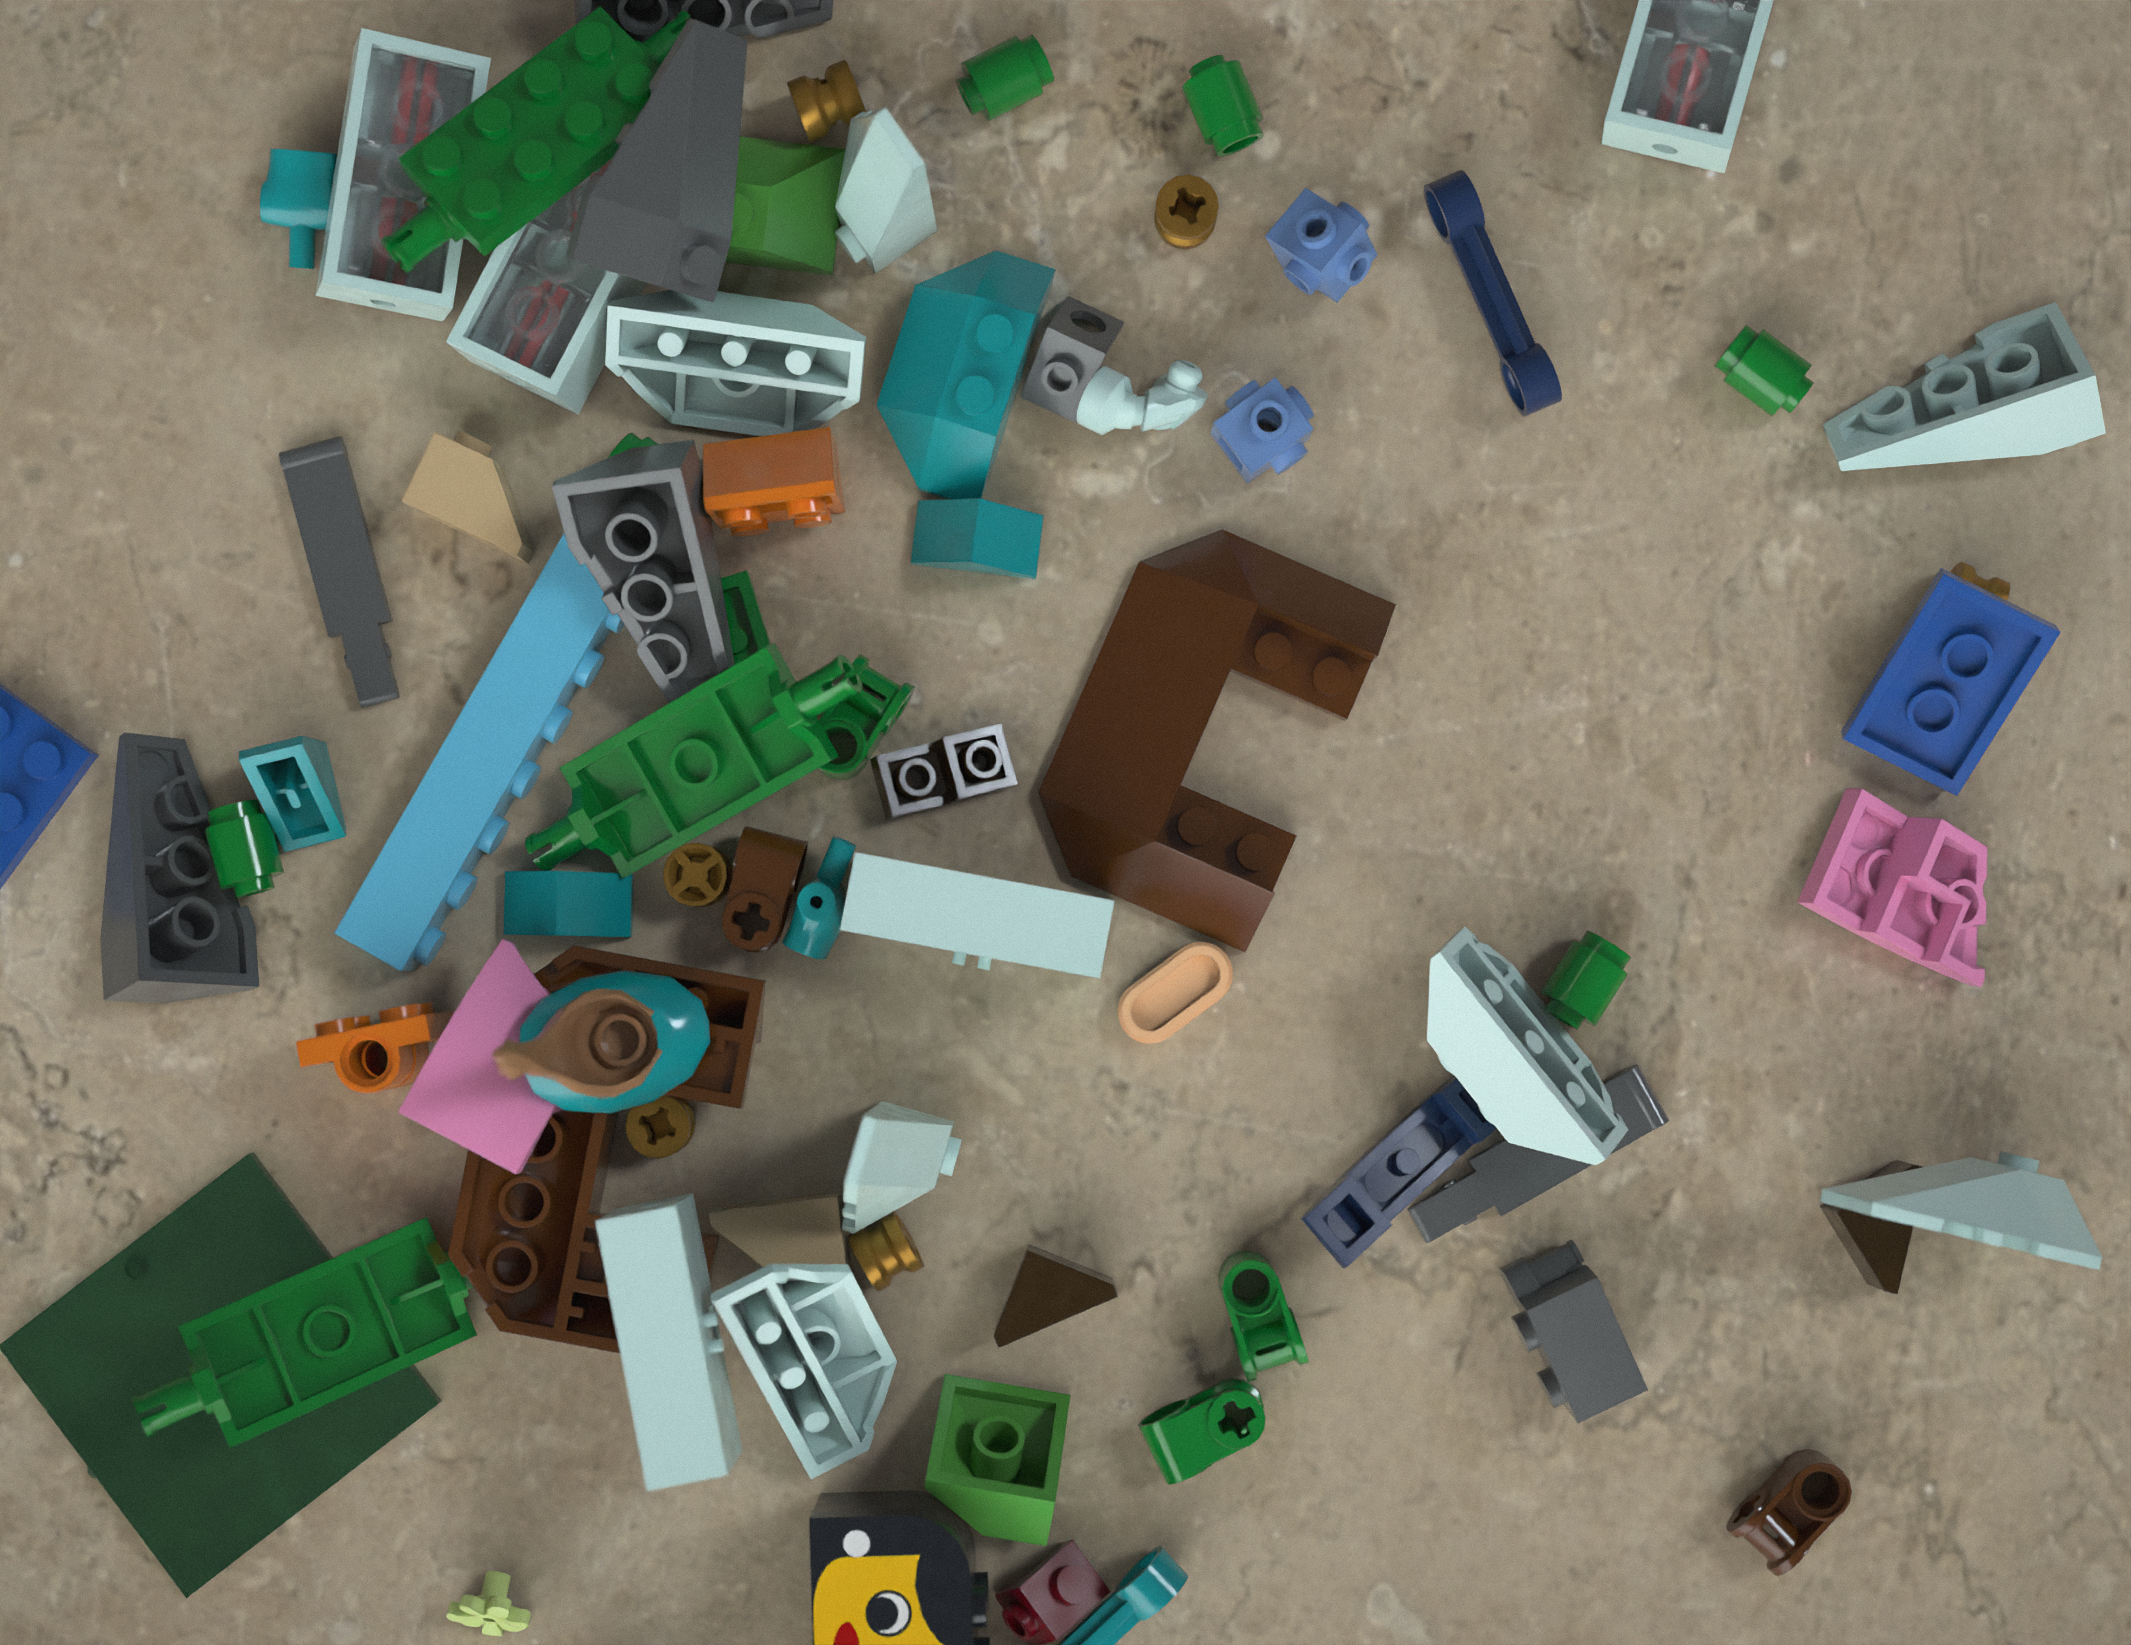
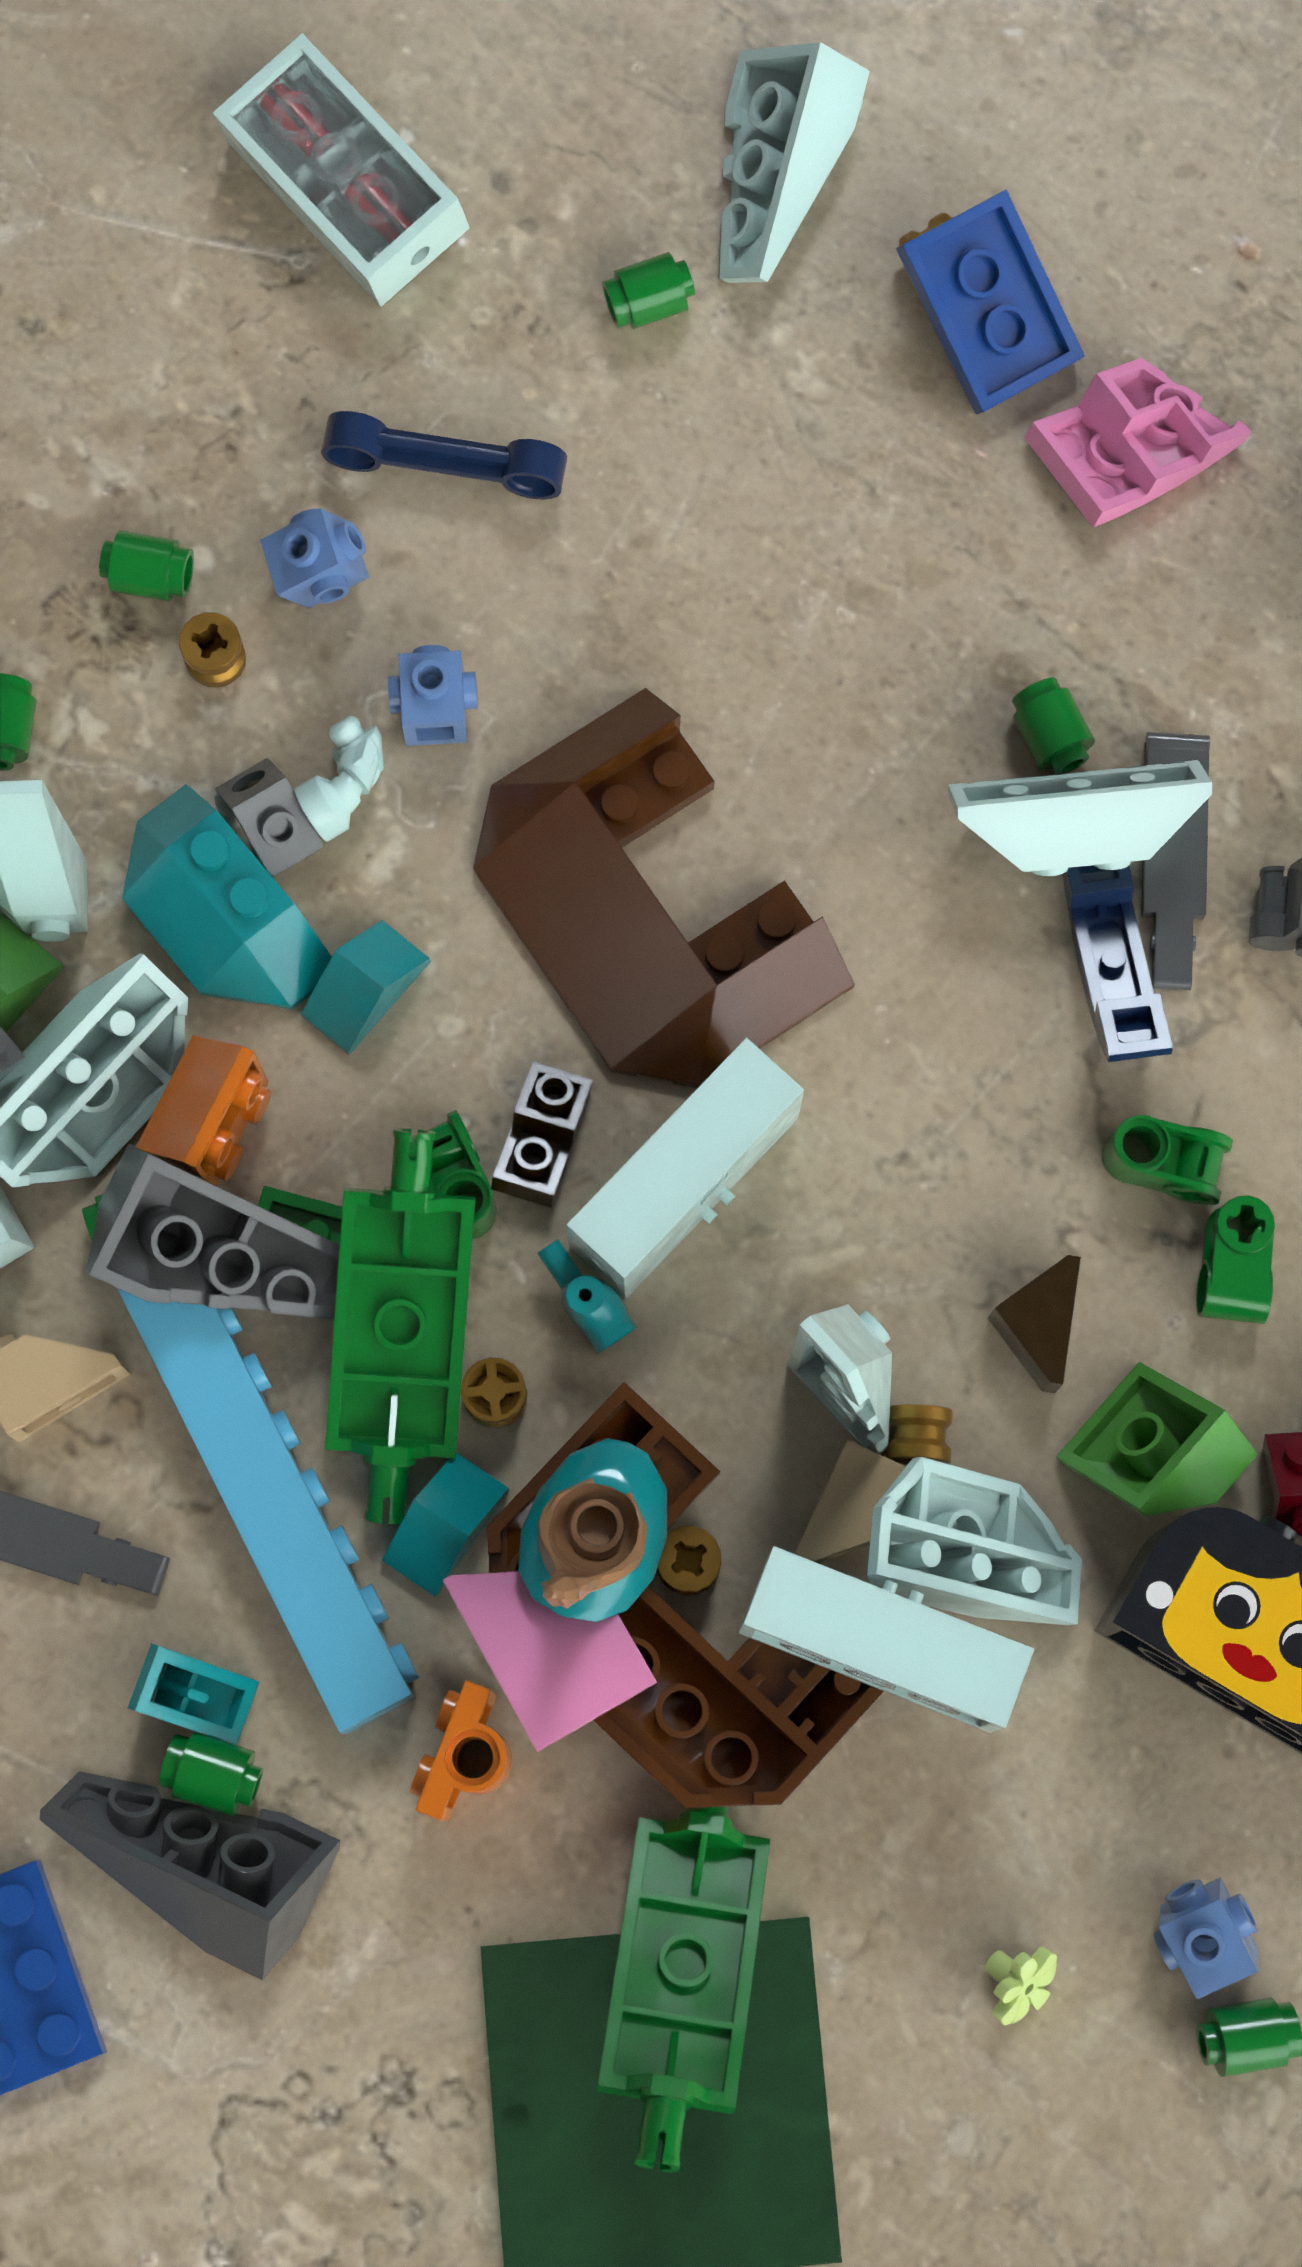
camera: 60 degrees left, 10 degrees down
reddish brown piece [722,826,808,953] -> none
light nougat tile [1118,942,1233,1044] -> none

